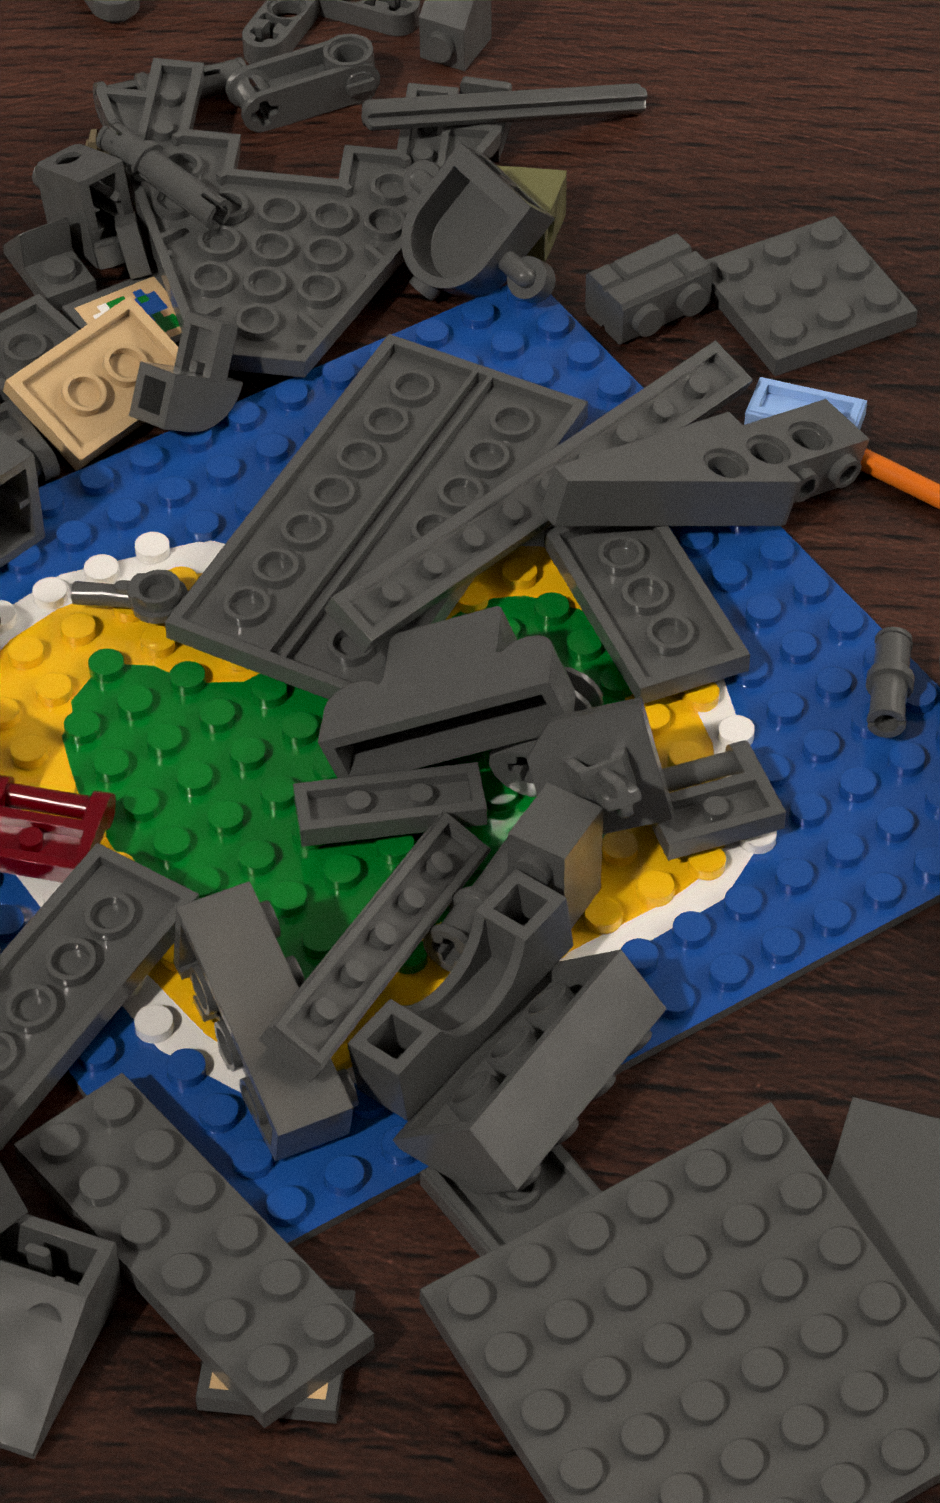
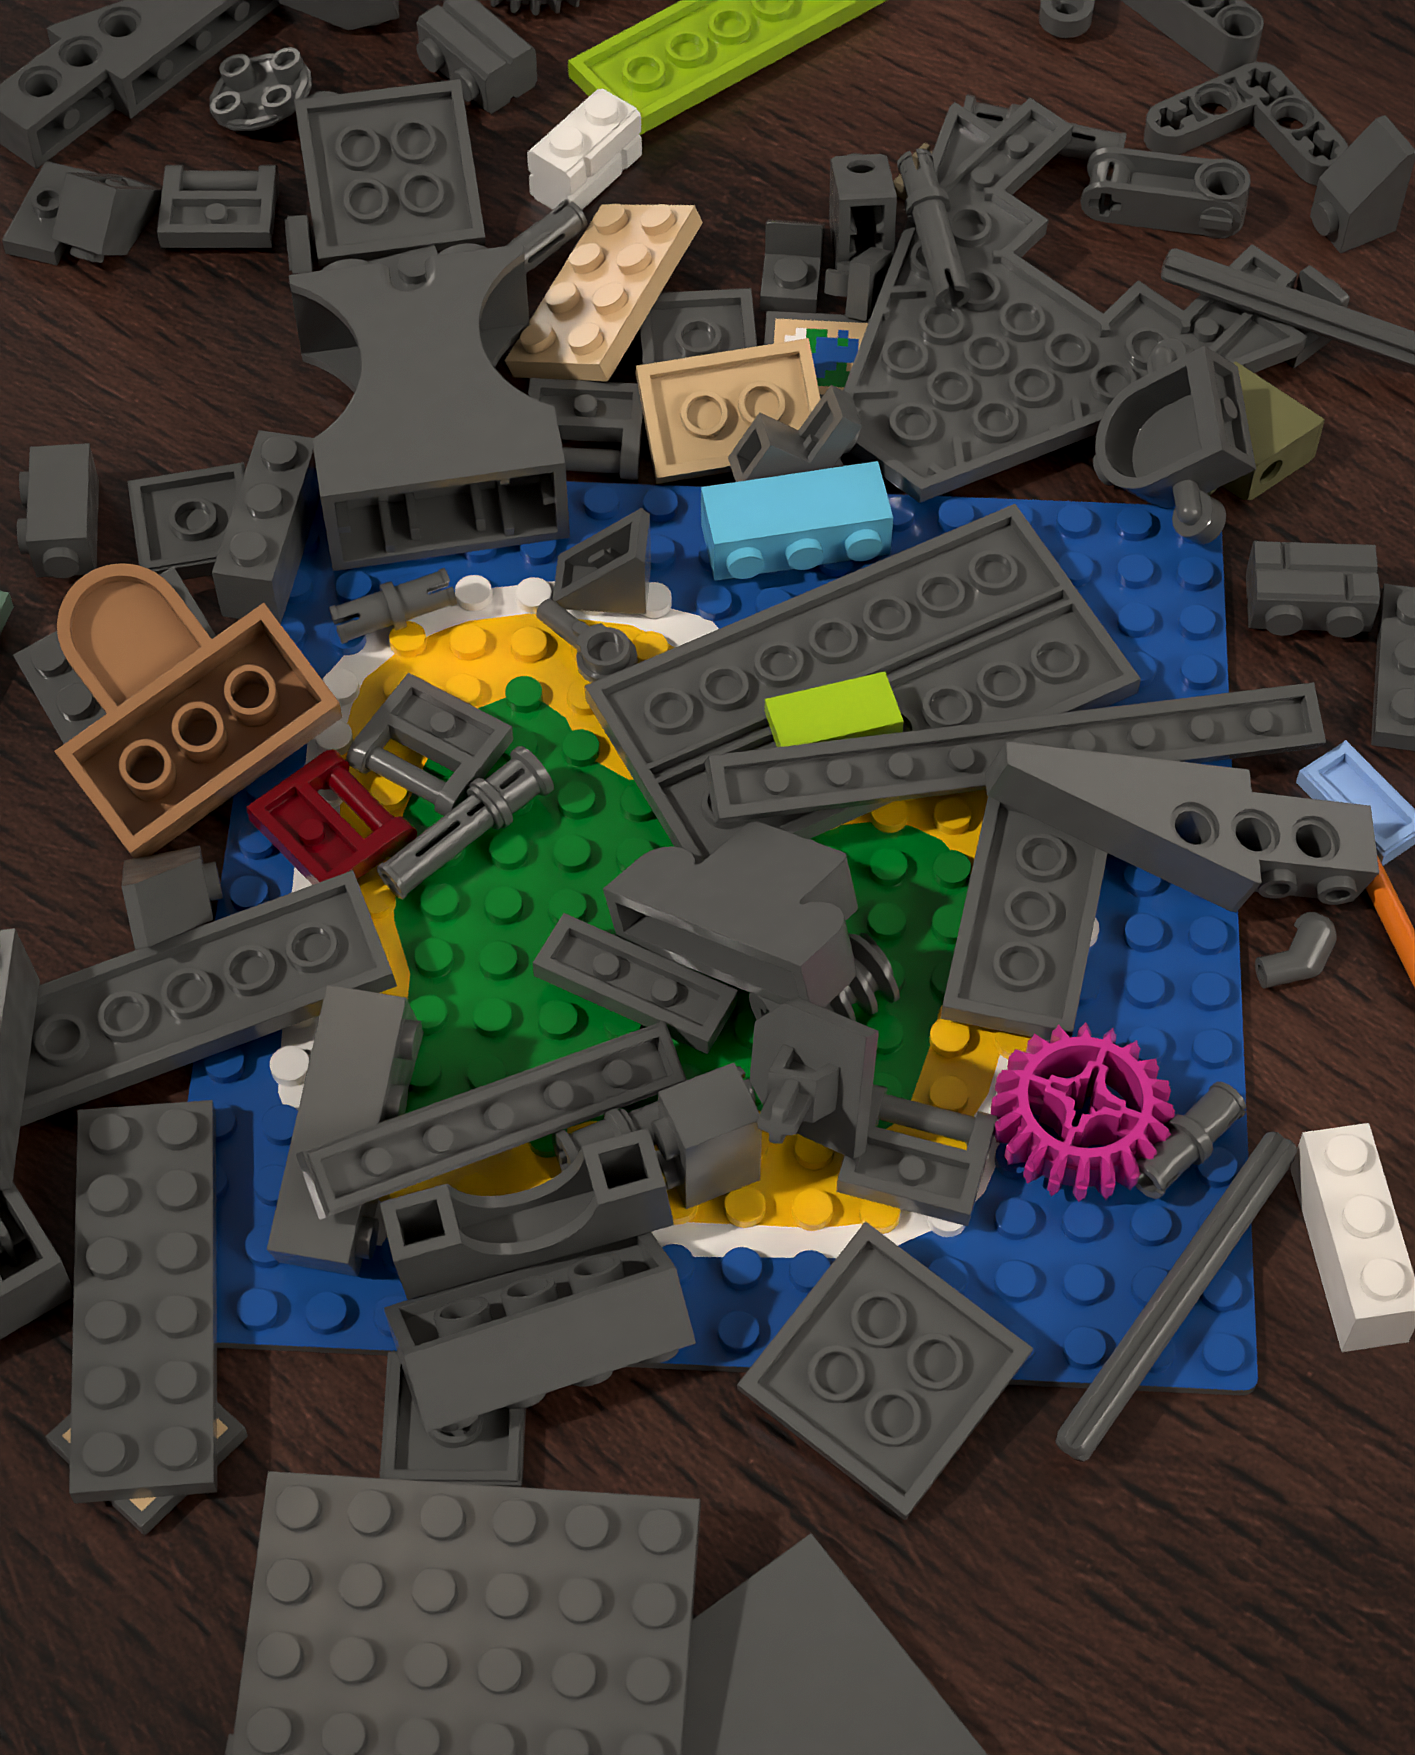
camera: 35 degrees right, 10 degrees up
none -> dark grey plate [346,673,513,816]
none -> dark grey pin [377,746,554,899]
none -> dark grey slope [553,508,651,614]
none -> medium azure brick [701,461,893,581]
none -> dark grey plate [737,1221,1033,1520]
none -> lime tile [764,671,904,747]
none -> dark pink gear [990,1023,1175,1202]
none -> dark grey arm [1255,912,1337,989]

